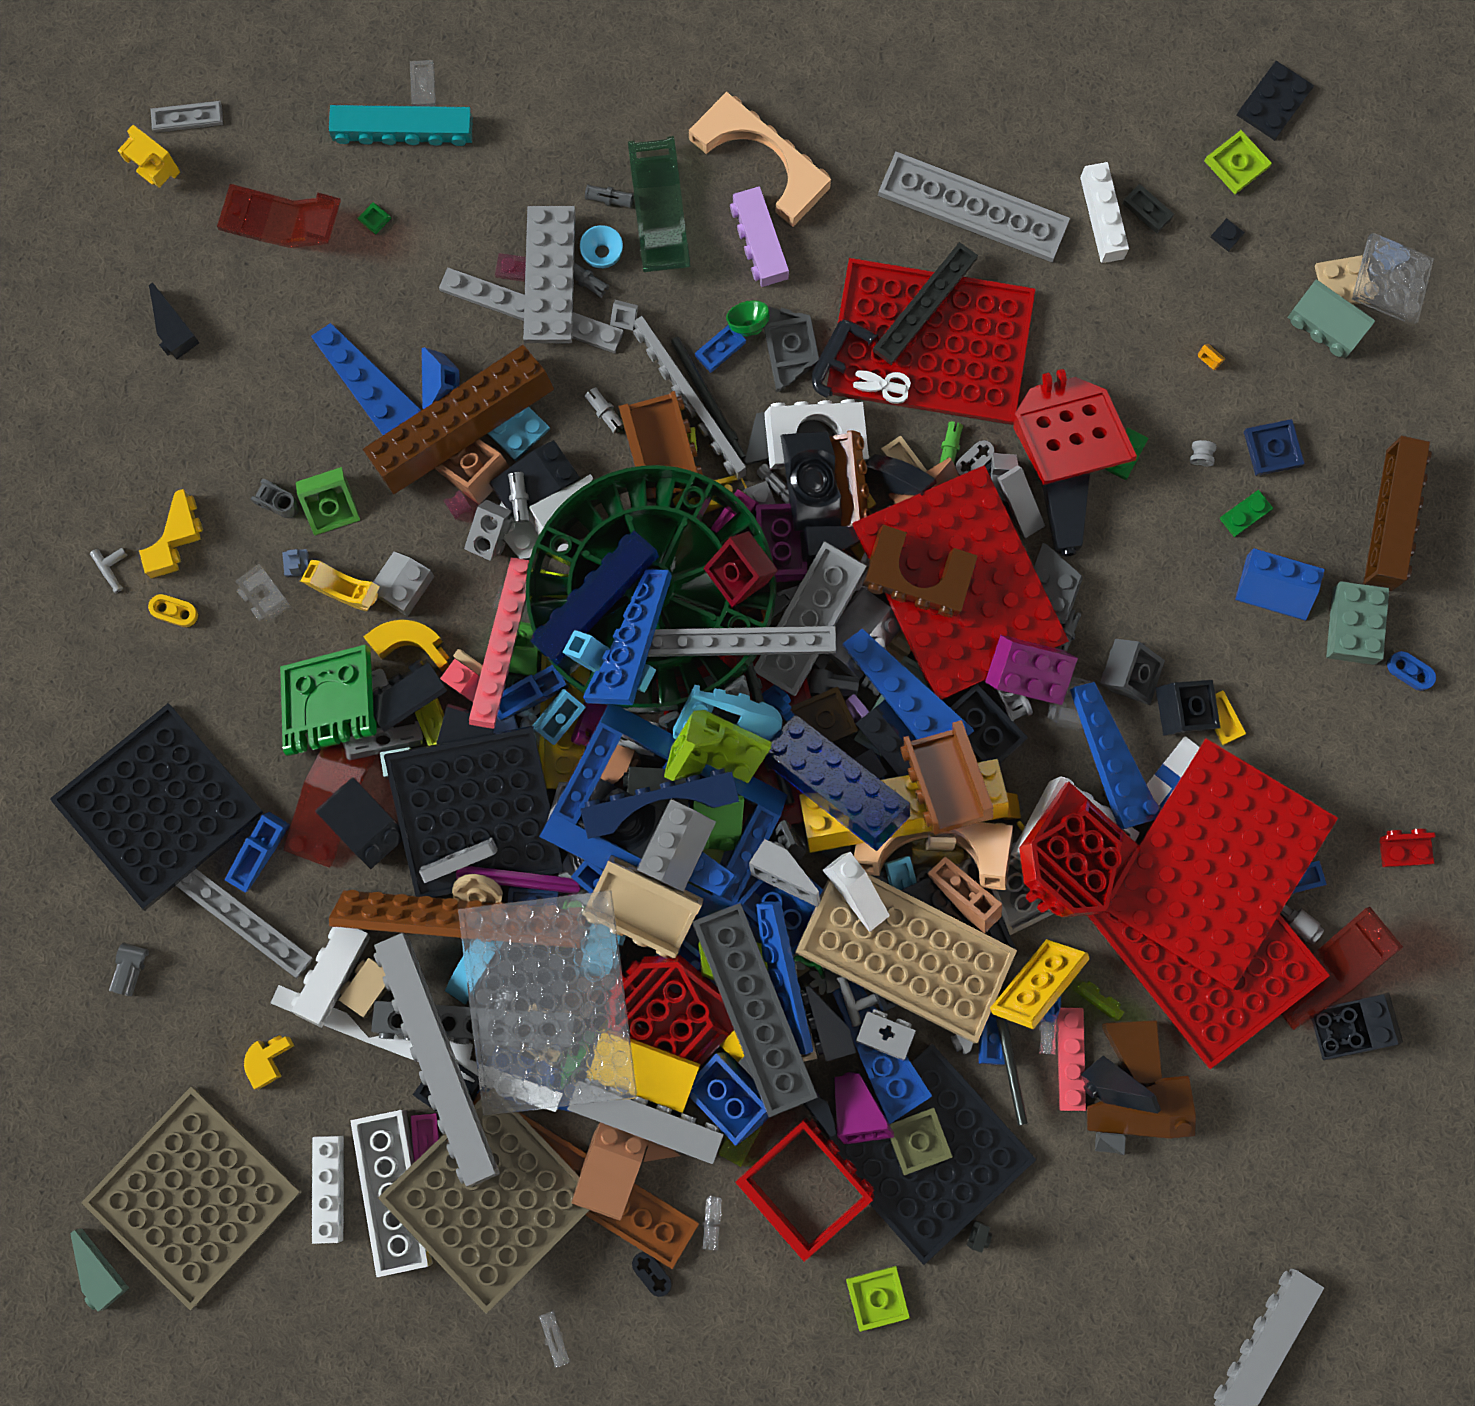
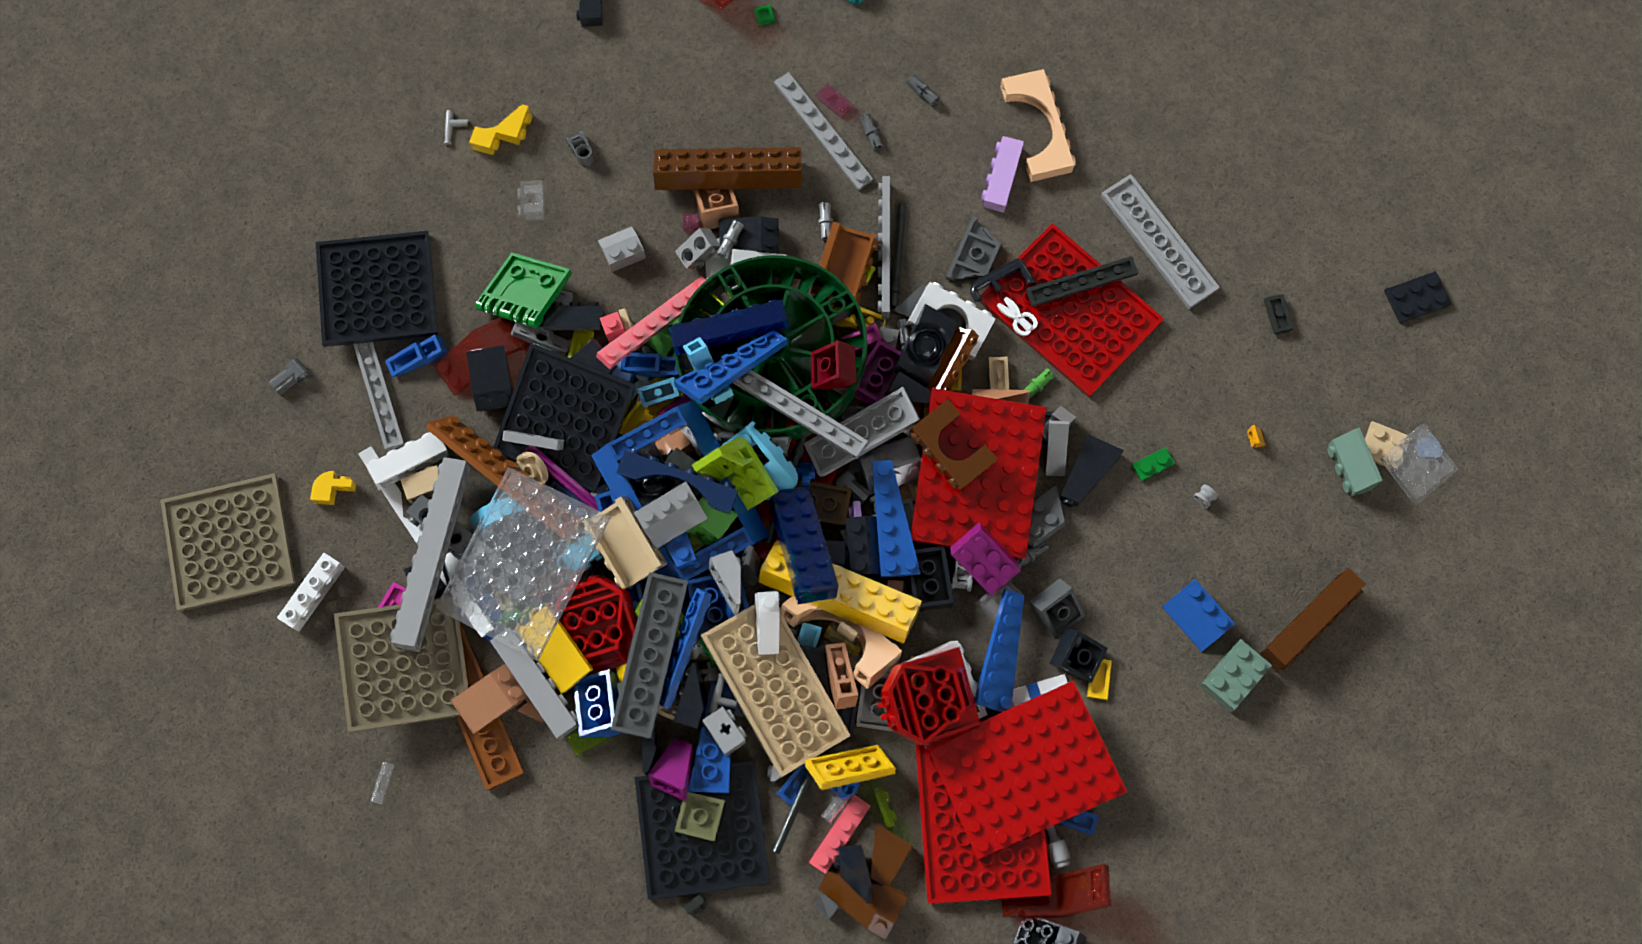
camera: 35 degrees right, 5 degrees down
sand green slope [70,1228,129,1312] -> none
yellow plate [148,594,198,627] -> none
sand blue tile [282,549,309,577] -> none
bright green slope [296,467,360,536] -> none
yellow arch [300,560,380,611] -> none
blue wing [311,323,421,435] -> none
white brick [350,1110,433,1277] -> none
yellow arch [363,620,450,673] -> none
blue slope [422,347,459,409] -> none
medium azure plate [487,407,550,461] -> none
light grey plate [523,206,576,343] -> none
medium azure piece [580,225,623,268] -> none
light grey plate [610,300,638,331] -> none
clear green windscreen [628,136,691,273] -> none
black beam [632,1252,671,1297] -> none
blue plate [695,325,746,373] -> none
clear axle [702,1197,723,1250] -> none
green piece [726,300,770,337] -> none
red window [735,1117,875,1262] -> none
lime plate [846,1266,910,1332] -> none
black slope [865,454,937,495] -> none
dark orange panel [900,720,994,835] -> none
light grey beam [955,440,994,476] -> none
light orange slope [1003,793,1021,820] -> none
red hinge [1013,369,1137,485] -> none
white brick [1080,162,1129,263] -> none
lime plate [1204,130,1272,195] -> none
black plate [1210,218,1245,252] -> none
green plate [1219,489,1273,537] -> none
dark blue plate [1244,419,1304,476] -> none
red bracket [1379,829,1436,867] -> none
blue plate [1387,651,1436,691] -> none

